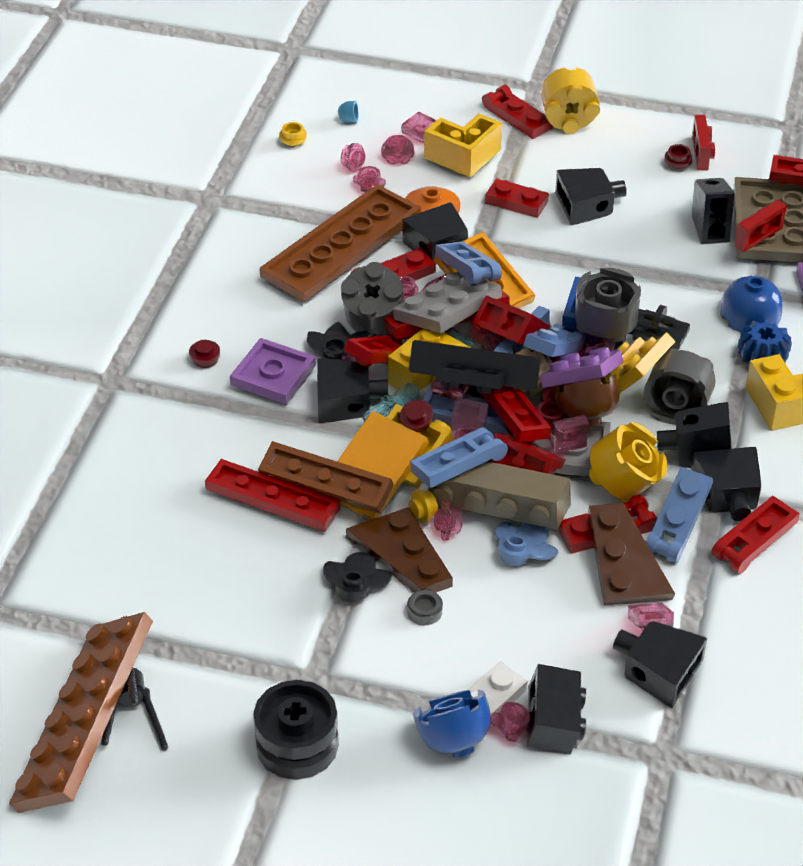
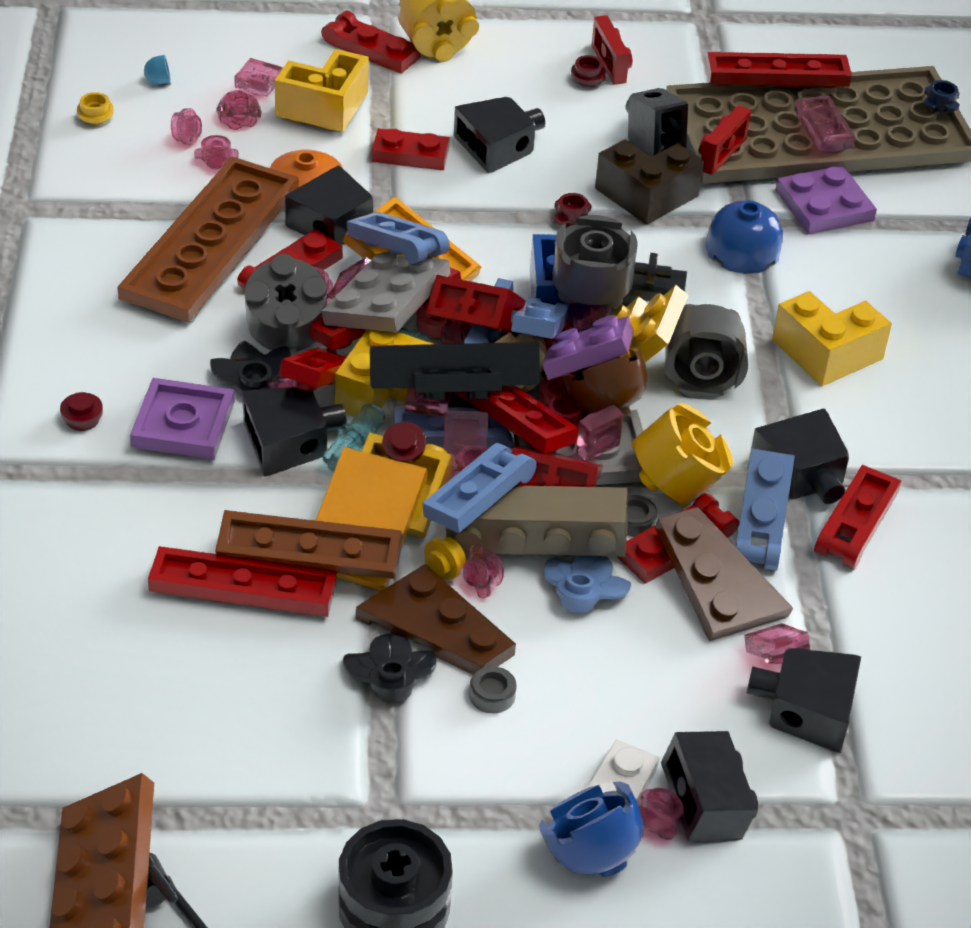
camera: 20 degrees left, 0 degrees up
black torso [657,402,732,468] -> none
blue gear [737,320,792,363] -> none
none -> dark red plate [554,193,592,227]
none -> dark brown brick [595,139,704,225]
none -> dark grey tile [627,495,657,537]

